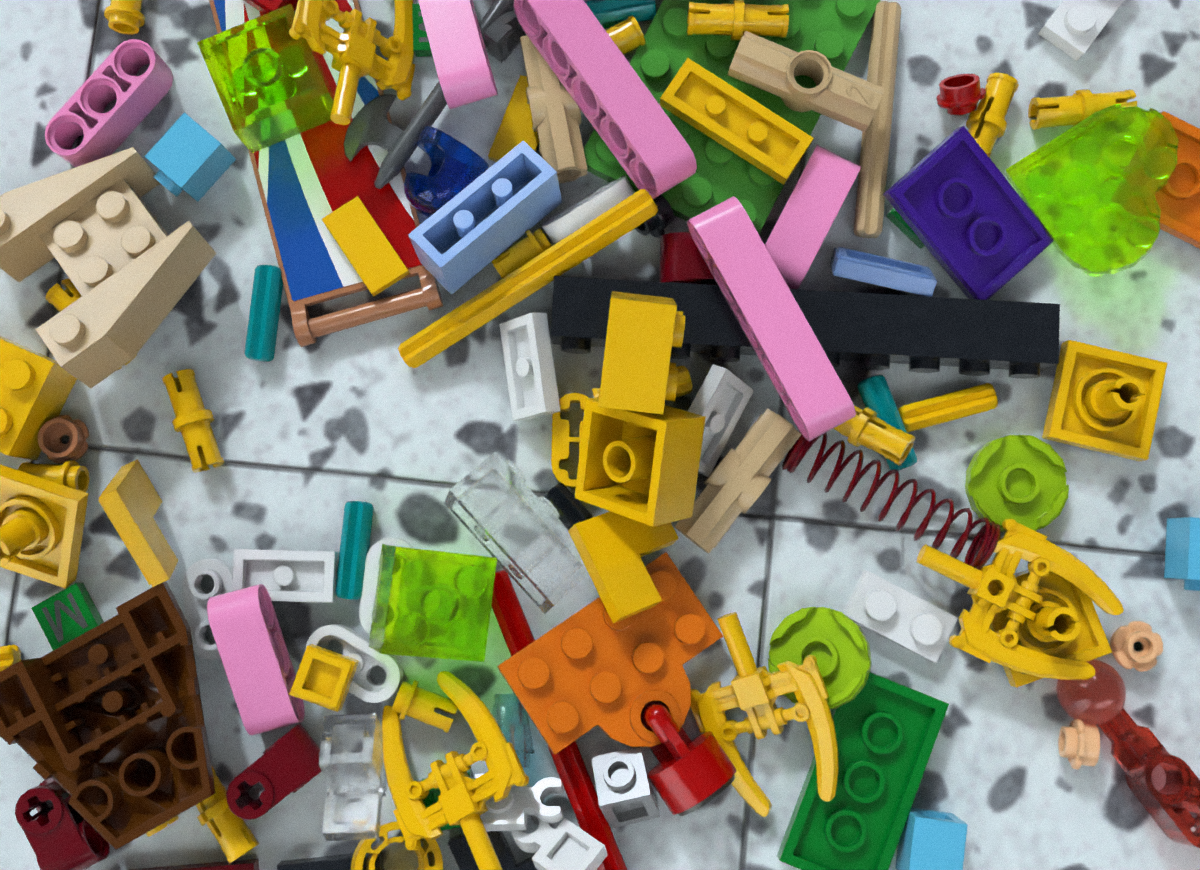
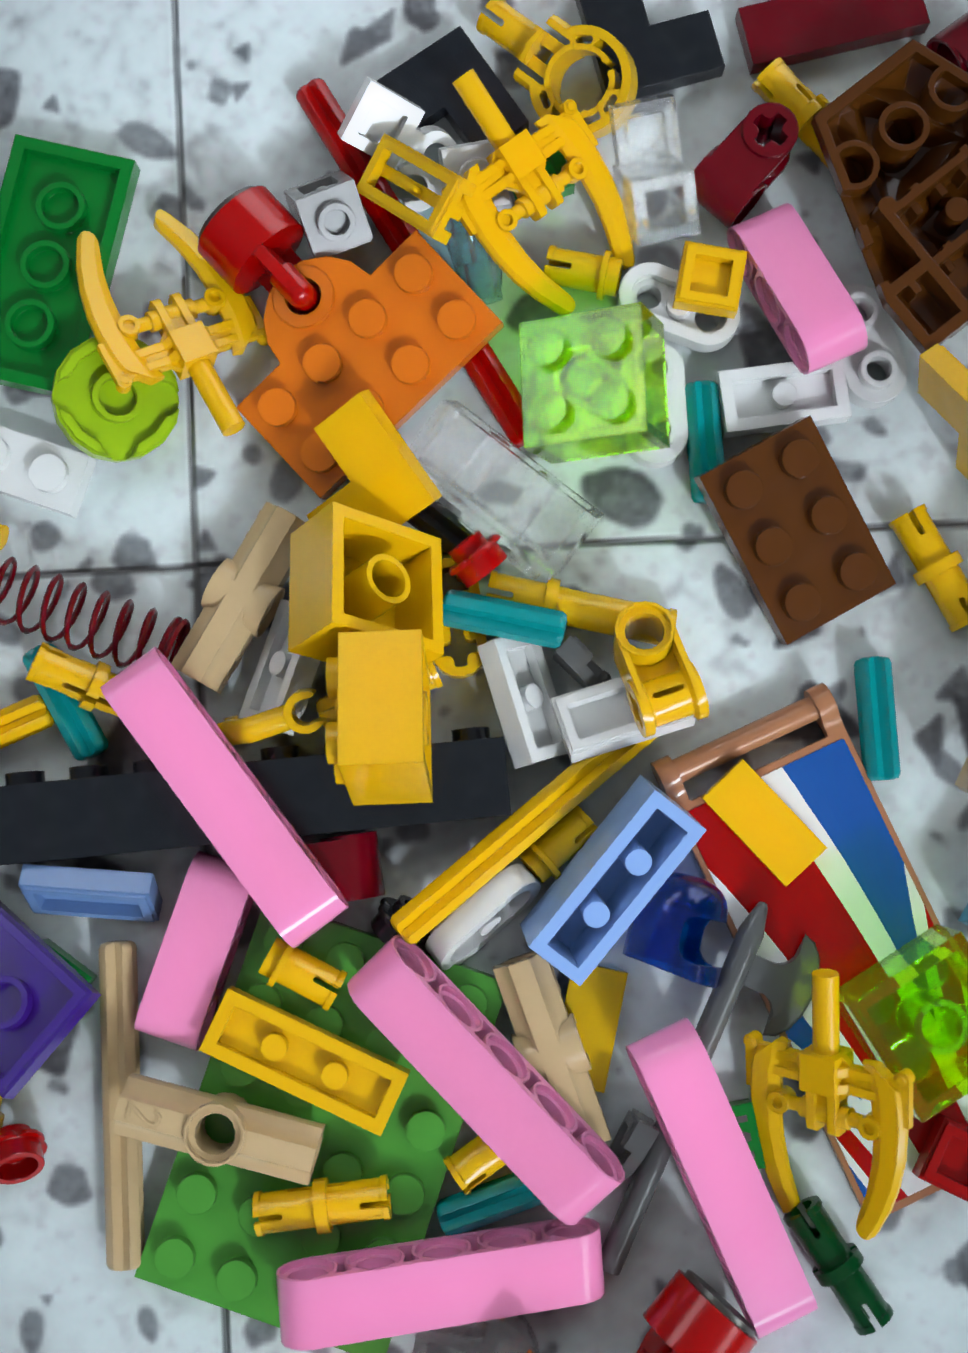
camera: 170 degrees right, 0 degrees up
none -> yellow arm [217,688,327,746]
none -> yellow pin [258,937,348,1011]
none -> yellow tile [357,133,477,245]
none -> teal axle [443,589,567,649]
none -> red plate [448,530,508,588]
none -> yellow pin [486,570,677,645]
none -> white tile [551,677,695,764]
none -> dark grey tile [552,635,612,688]
none -> yellow piece [613,601,709,738]
none -> reddish brown plate [694,415,896,645]

